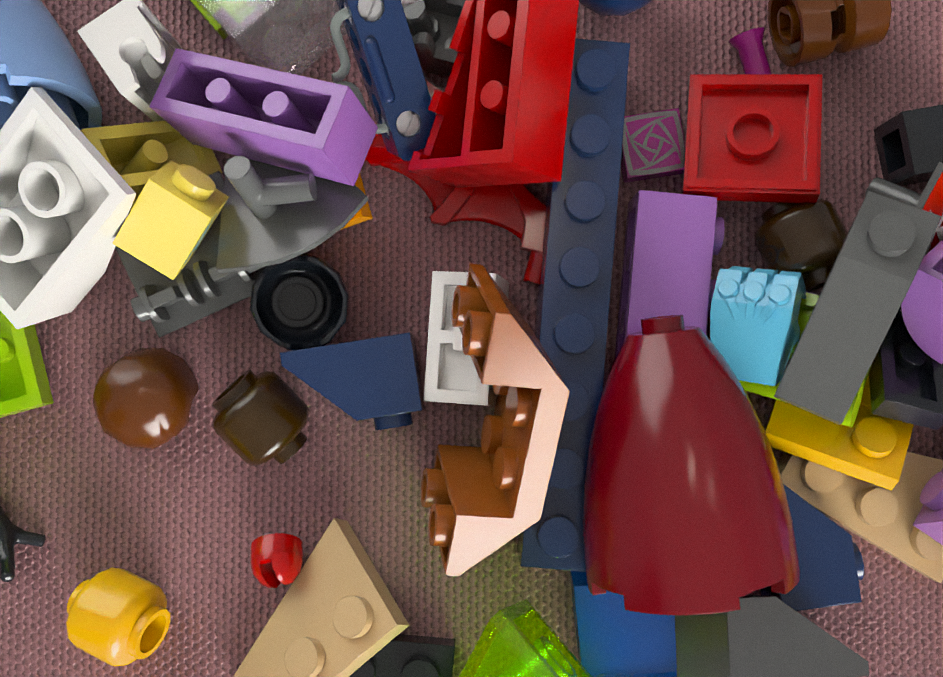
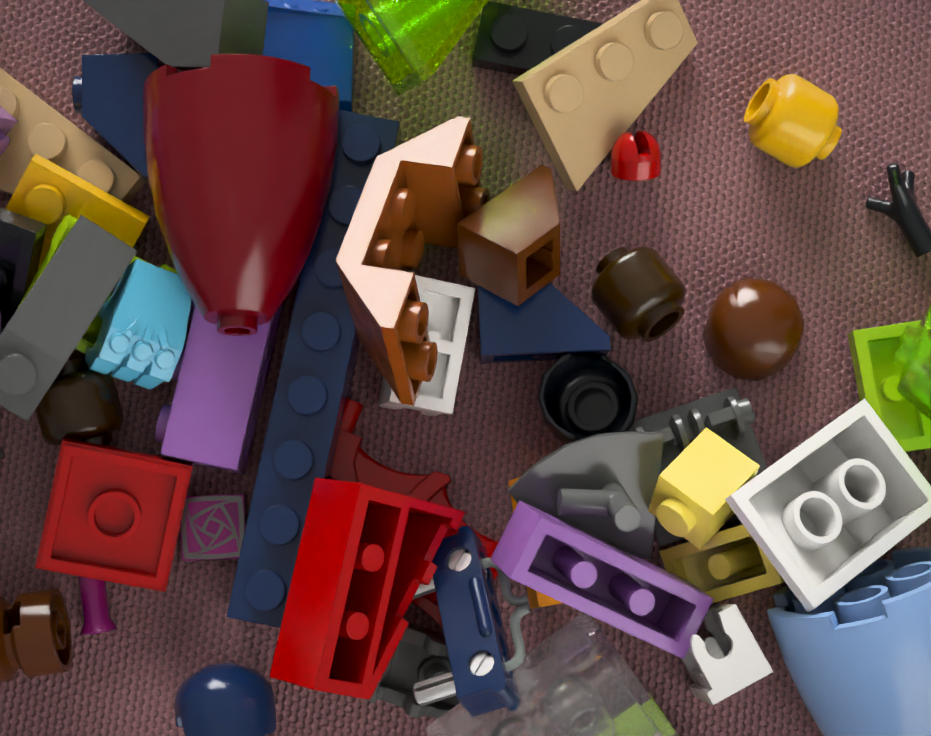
camera: 170 degrees left, 5 degrees down
none -> reddish brown slope [457,165,560,306]

